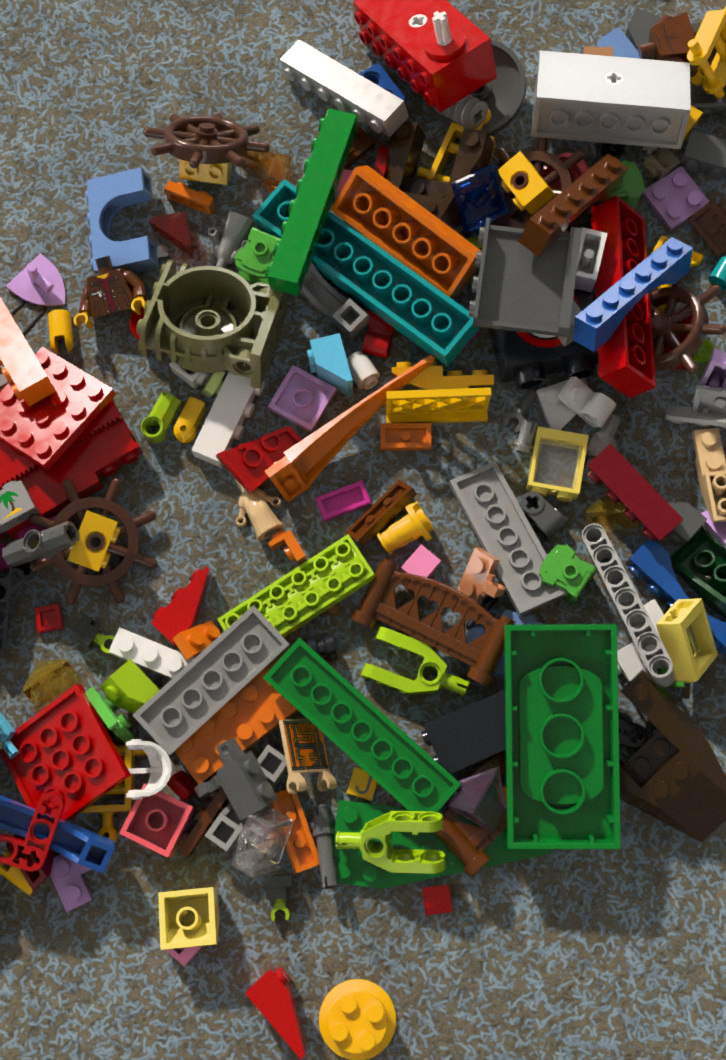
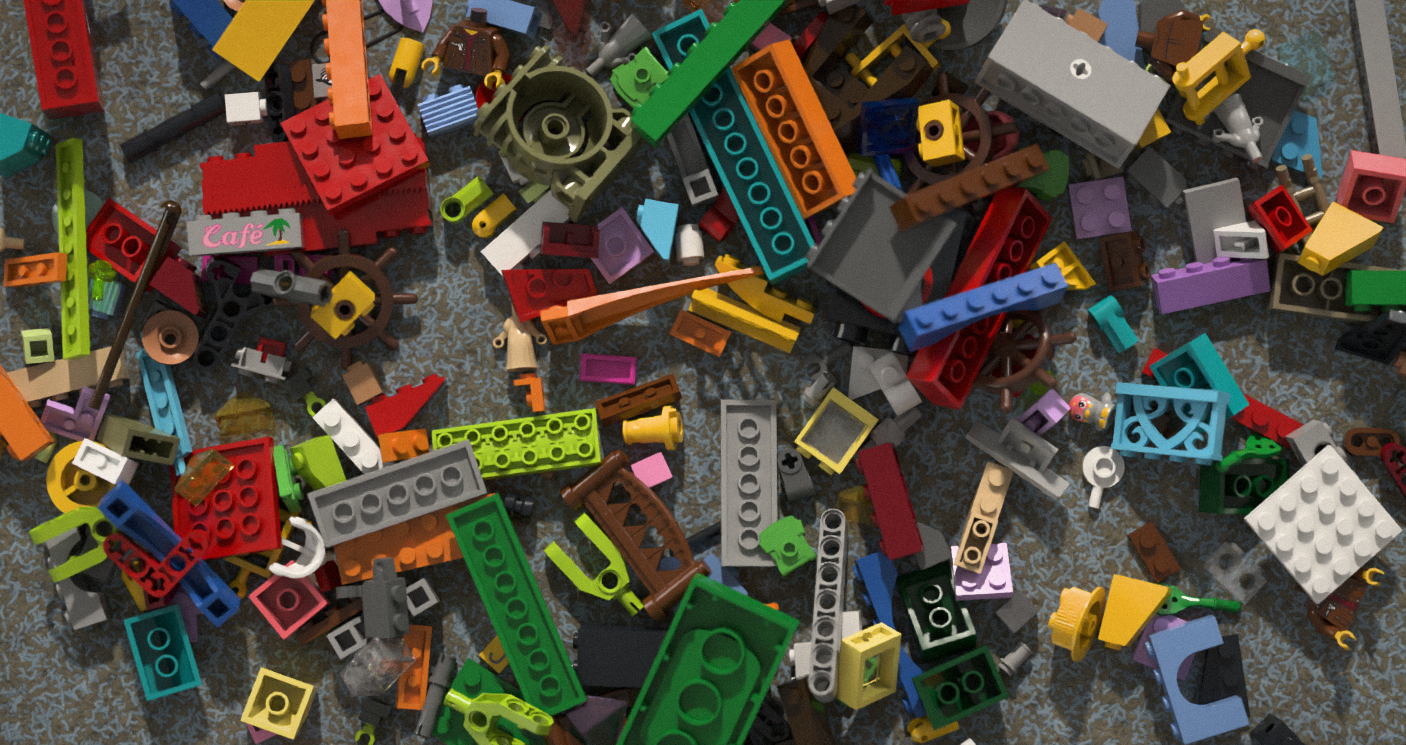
camera: 25 degrees right, 10 degrees up
flag [279,719,337,794] -> none
nougat hinge [457,548,506,605] -> none
white brick [575,227,608,292] -> none
none -> teal slope [123,604,202,701]
none -> clear yellow slope [175,448,234,507]
none -> light grey hinge [231,347,292,385]
none -> medium nougat brick [342,361,385,406]
none -> light blue brick [418,84,478,138]
none -> dark red hinge [540,221,600,258]

